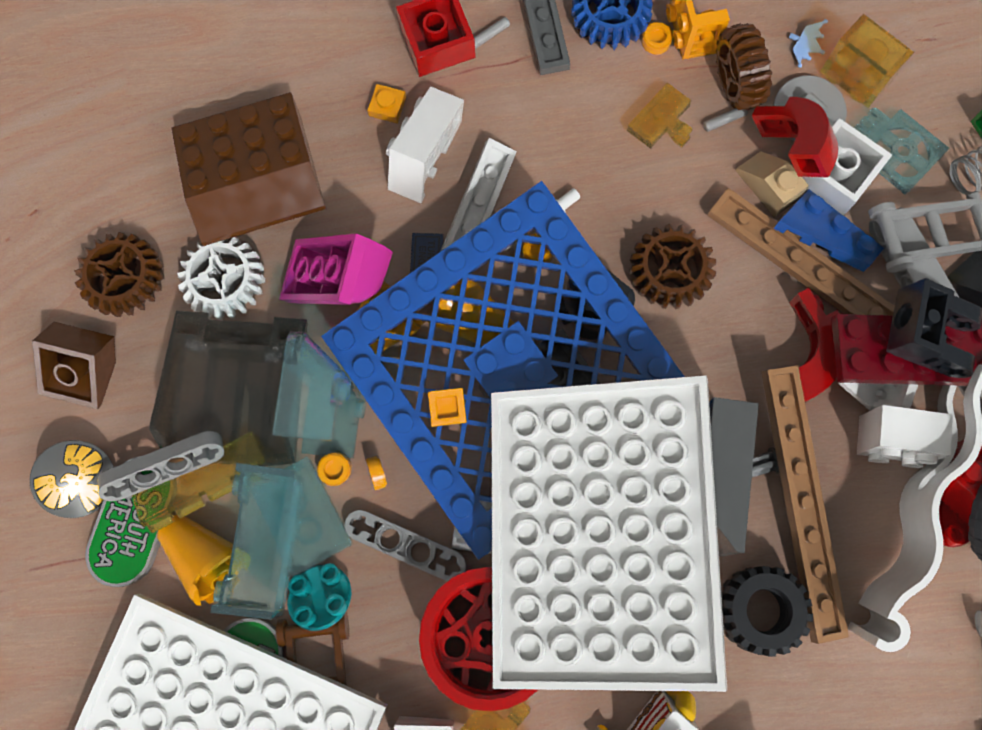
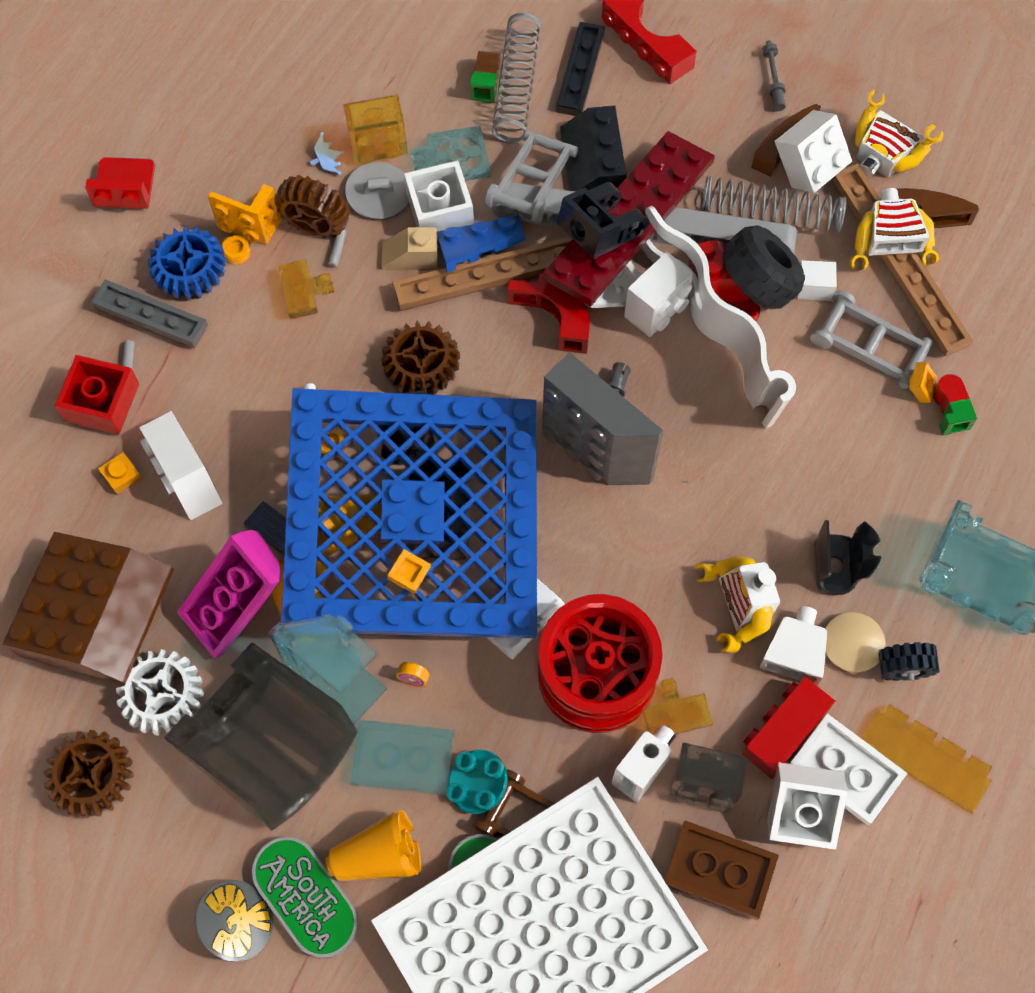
camera: 60 degrees left, 10 degrees down
reddish brown slope [32,322,116,409] -> none
light grey beam [97,431,224,501] -> none
clear yellow windscreen [132,431,266,533] -> none
clear light blue windscreen [210,463,304,620] -> none
light orange tile [317,452,352,486] -> none
light grey beam [344,510,467,581] -> none
white plate [441,138,517,251] -> none
white plate [491,376,727,692] -> none
black tyre [721,566,813,657] -> none
red arch [751,97,839,178] -> none
medium nougat plate [761,365,849,644] -> none

